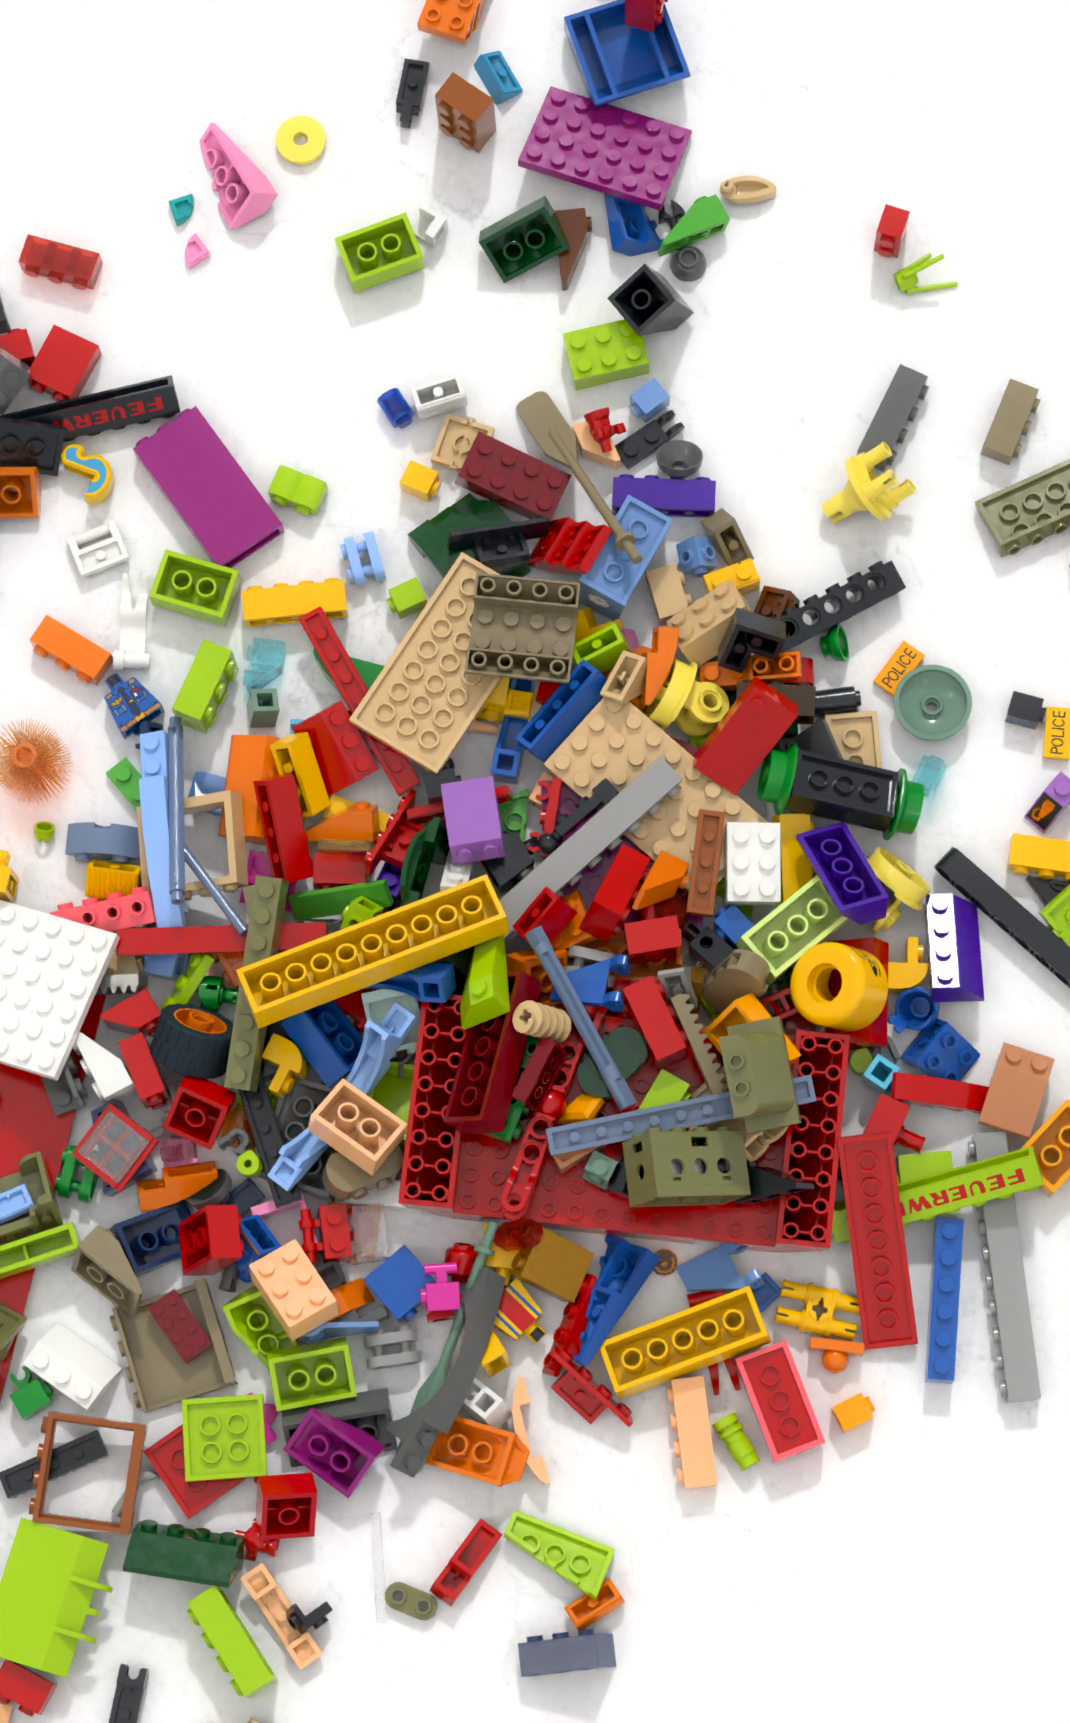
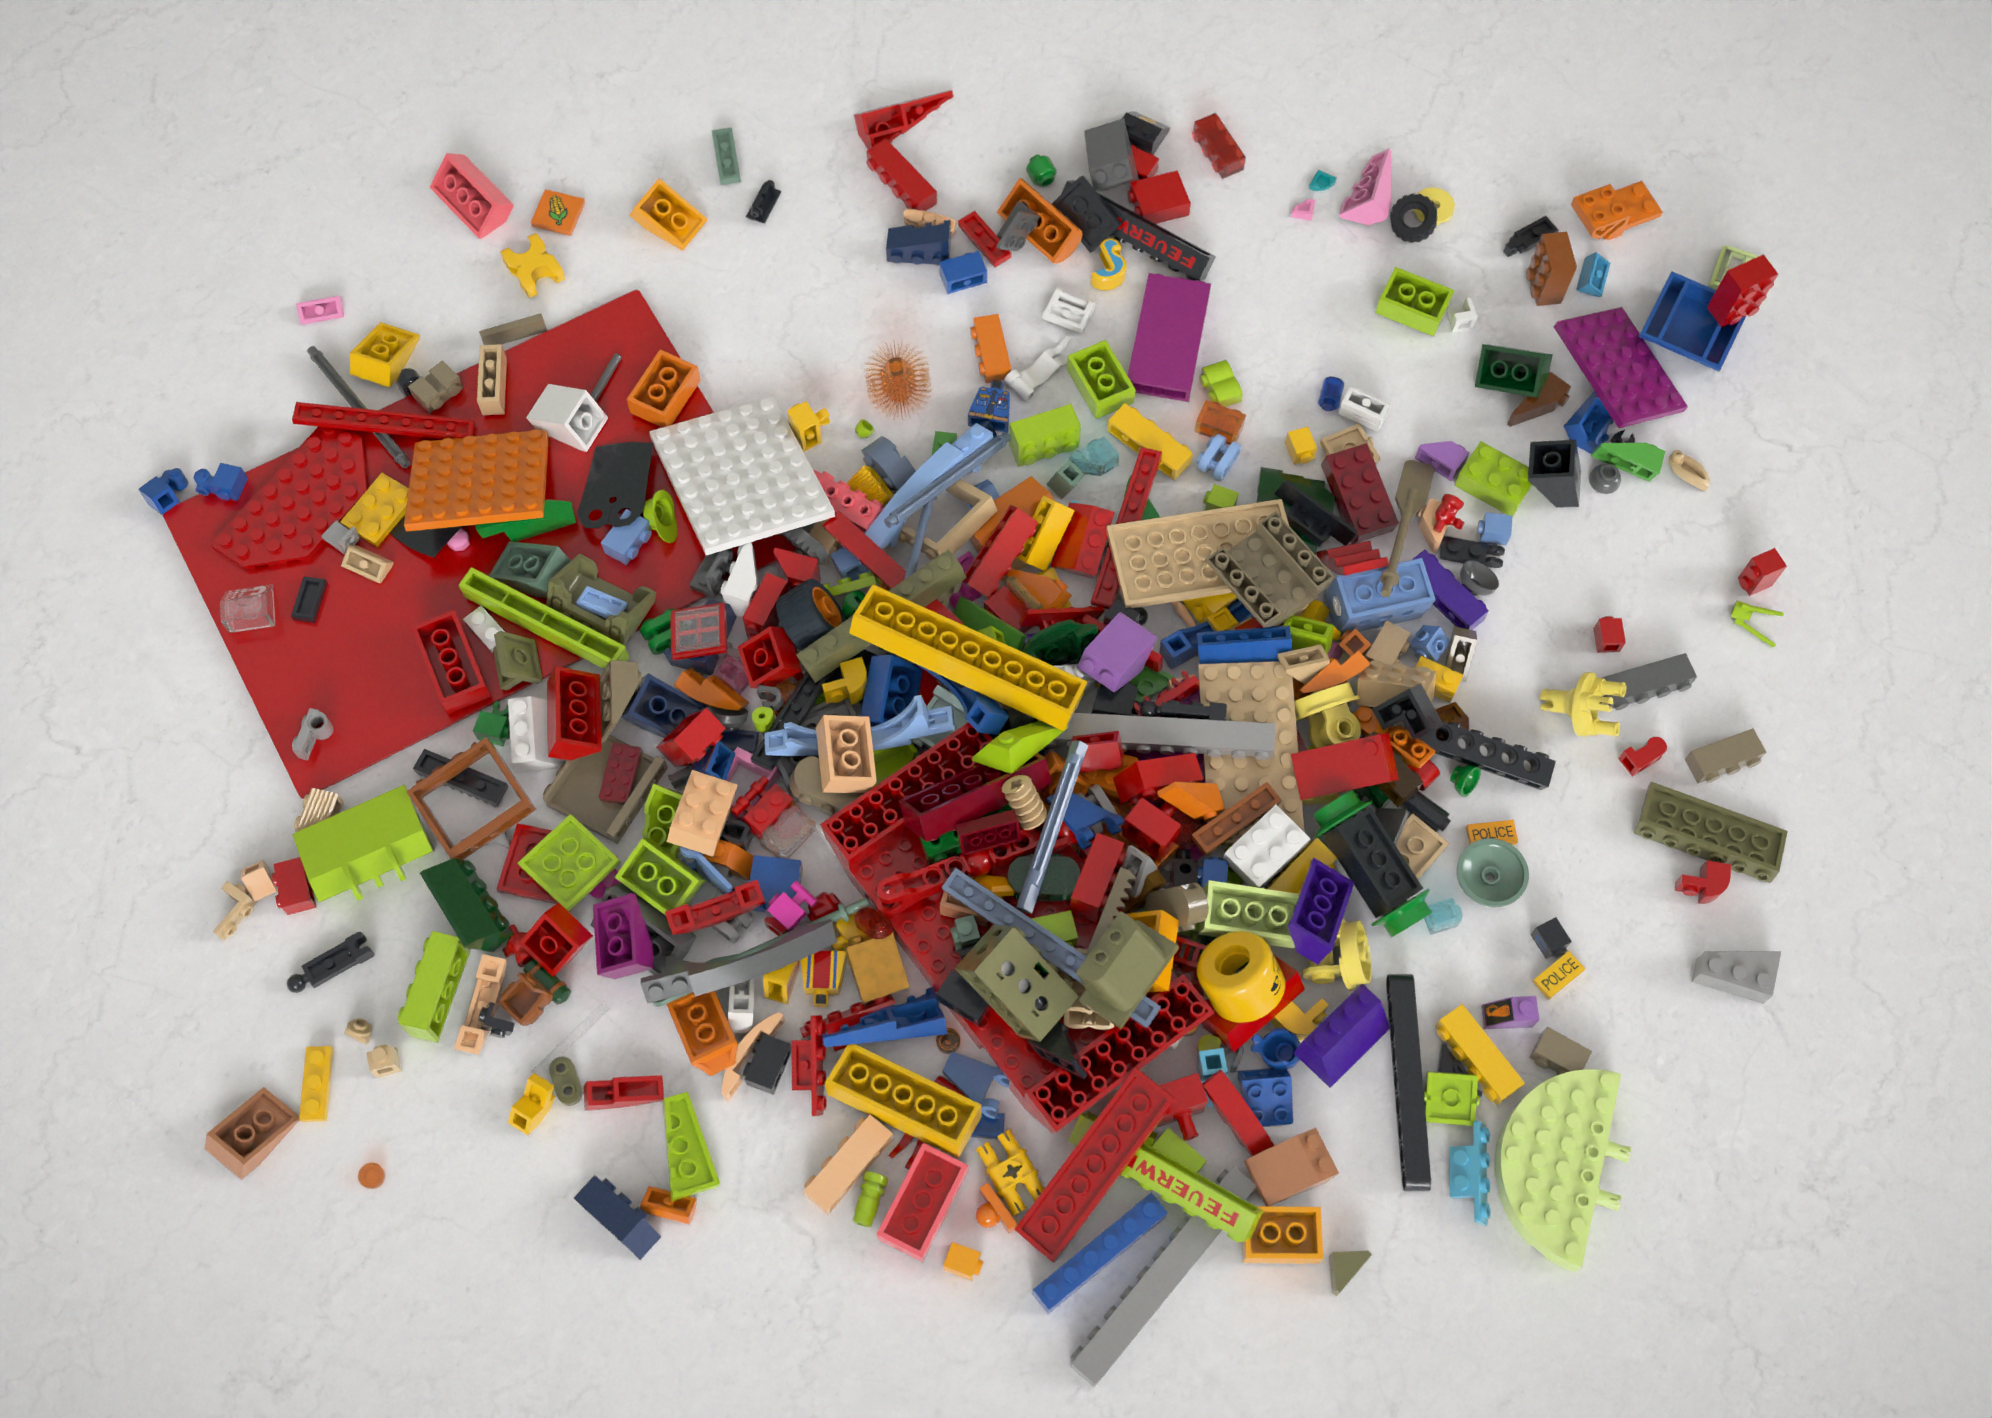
camera: 40 degrees right, 10 degrees down
none -> dark orange piece [498,959,572,1026]
none -> yellow brick [508,1073,556,1136]
none -> red slope [547,666,602,761]
none -> red slope [665,880,765,935]
none -> black brick [743,1034,792,1095]
none -> black brick [936,970,991,1026]
none -> clear orange brick [1194,400,1246,445]
none -> orange brick [1339,628,1372,656]
none -> black tyre [1390,193,1437,243]
none -> medium lavender slope [1415,441,1470,481]
none -> red brick [1593,616,1626,653]
none -> red leg [1618,737,1667,777]

